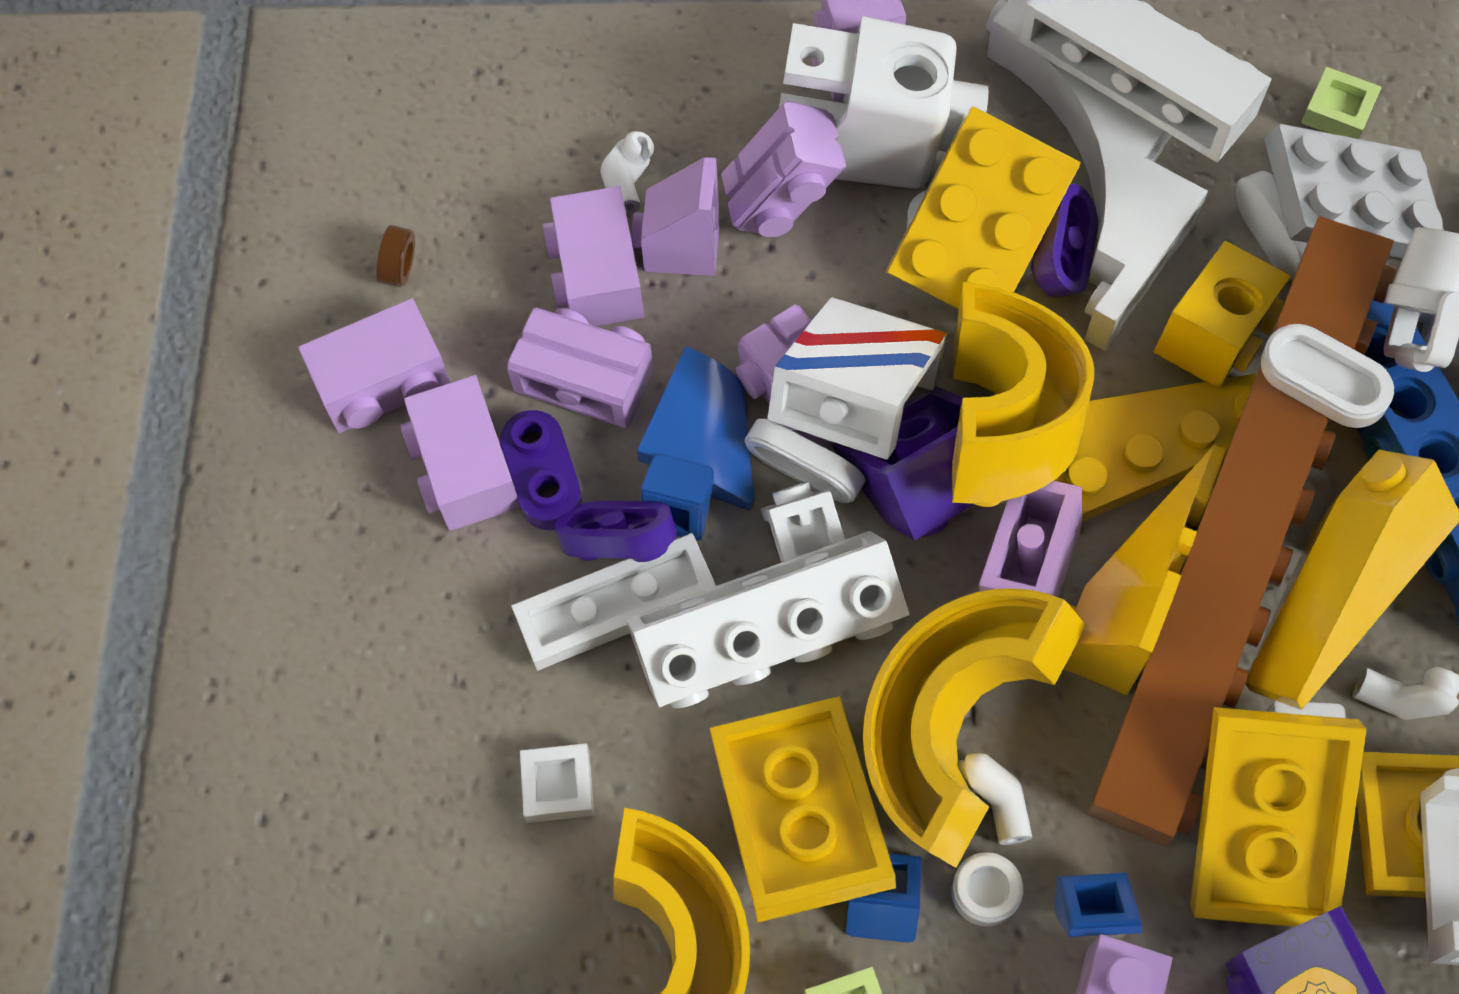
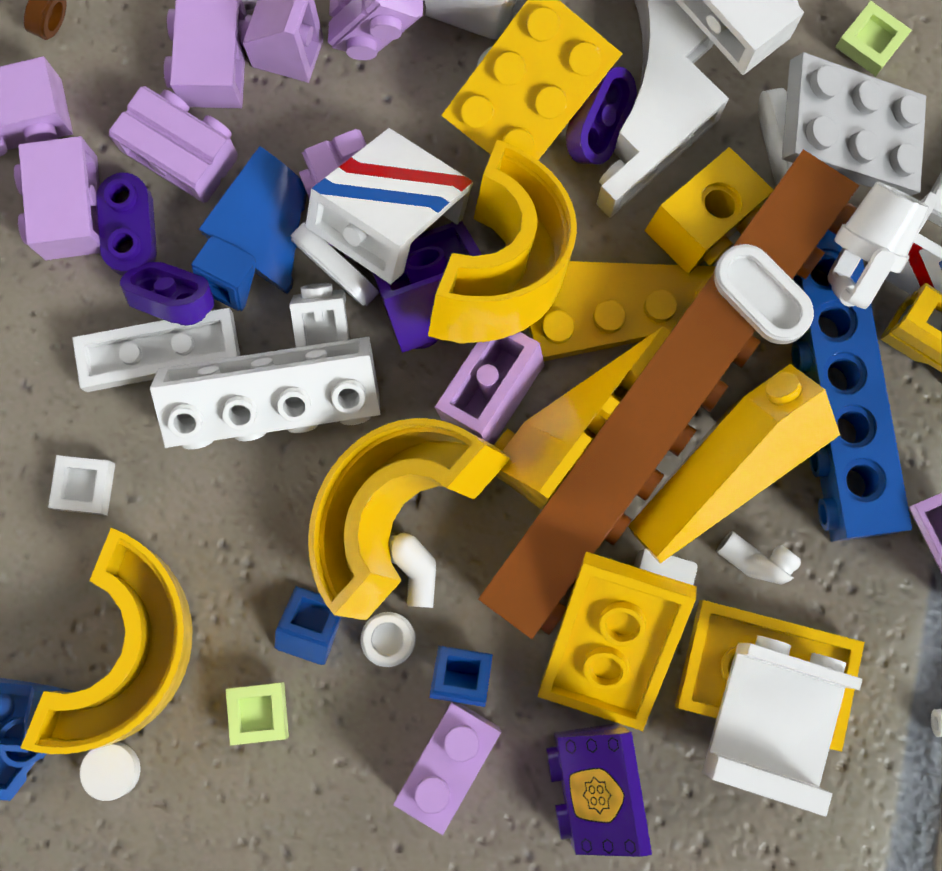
camera: 10 degrees right, 15 degrees up
yellow plate [709,696,896,923] -> none

